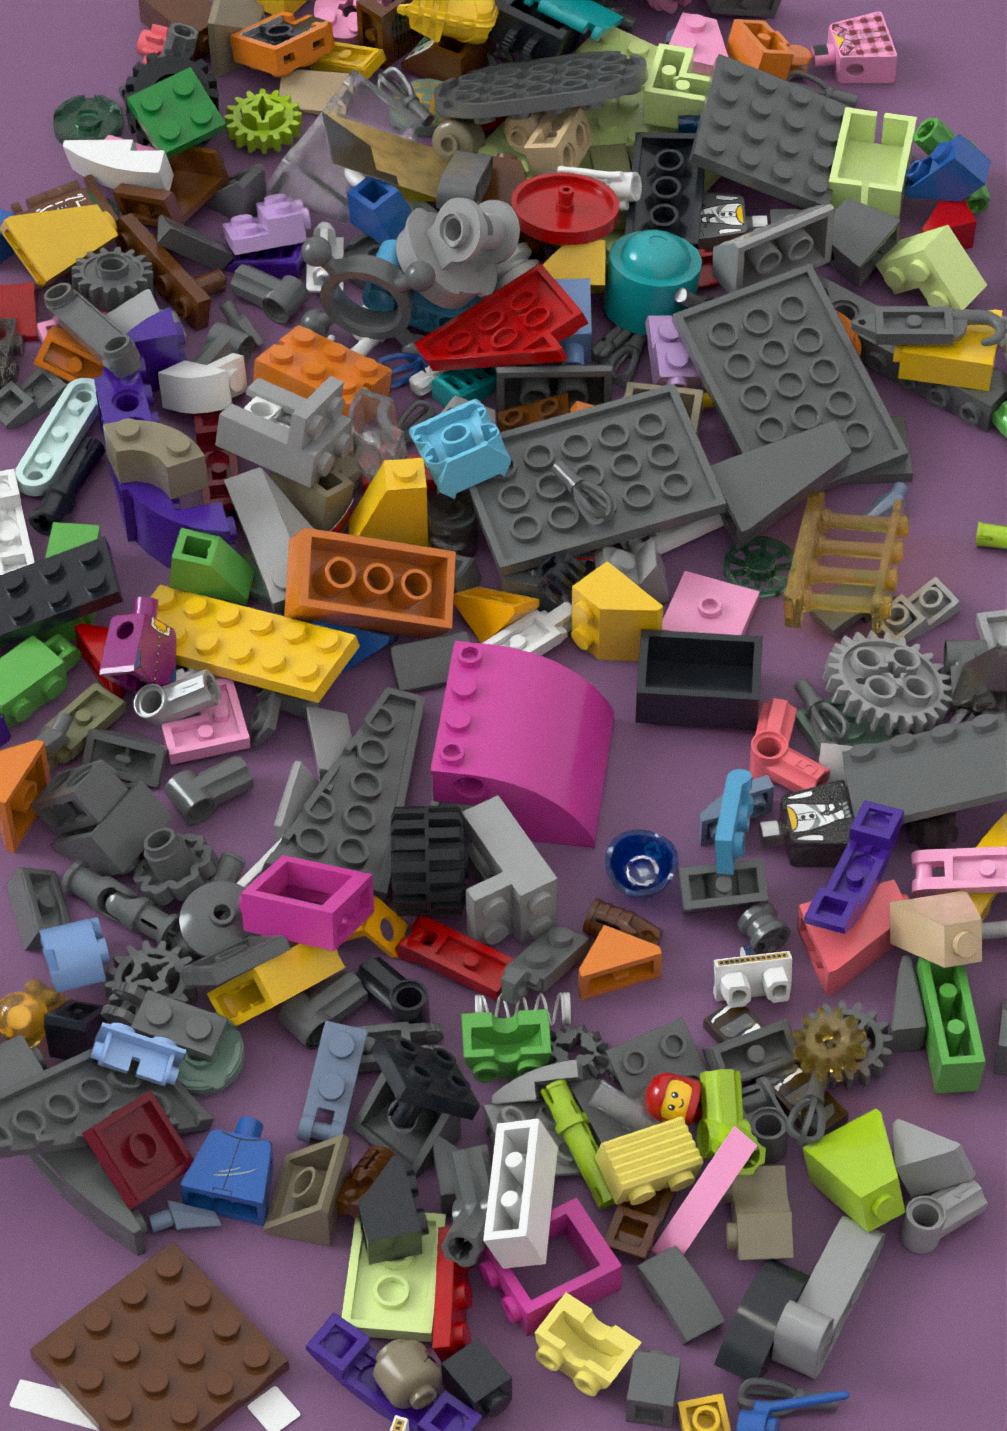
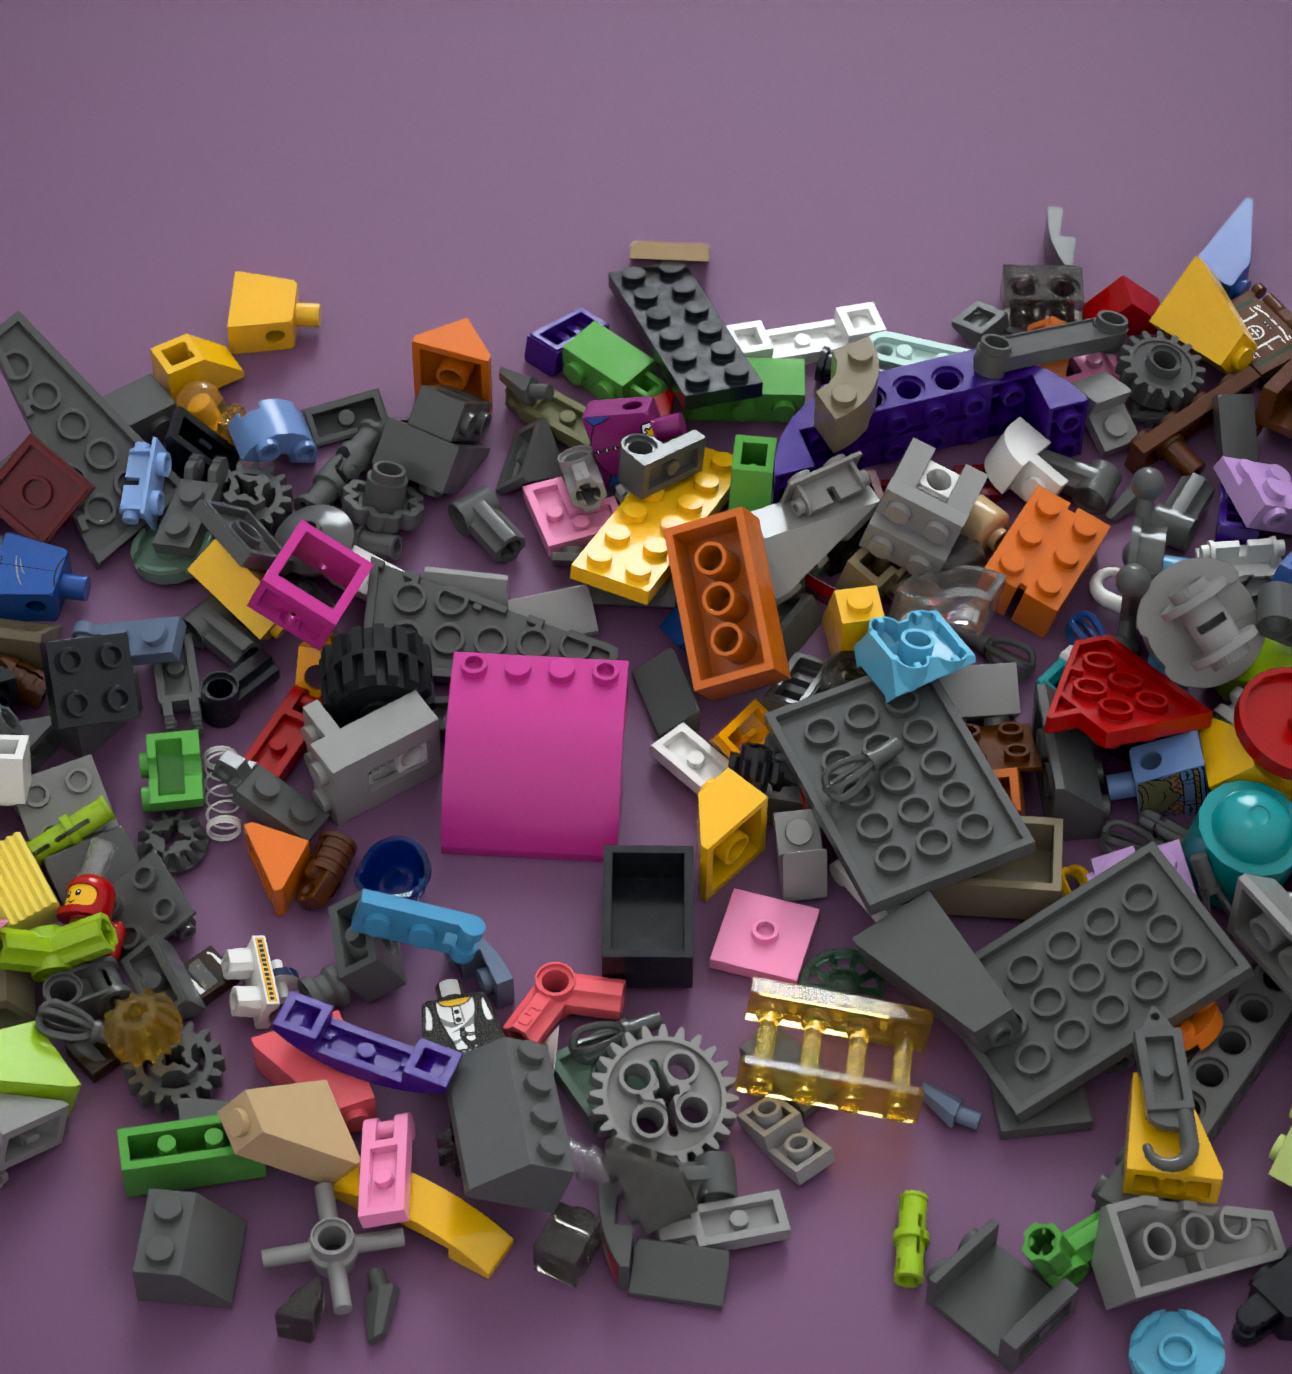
camera: 85 degrees right, 0 degrees up
light grey slope [492,1060,583,1104] -> none
none -> dark grey plate [617,429,706,500]
none -> light grey hinge [780,451,871,517]

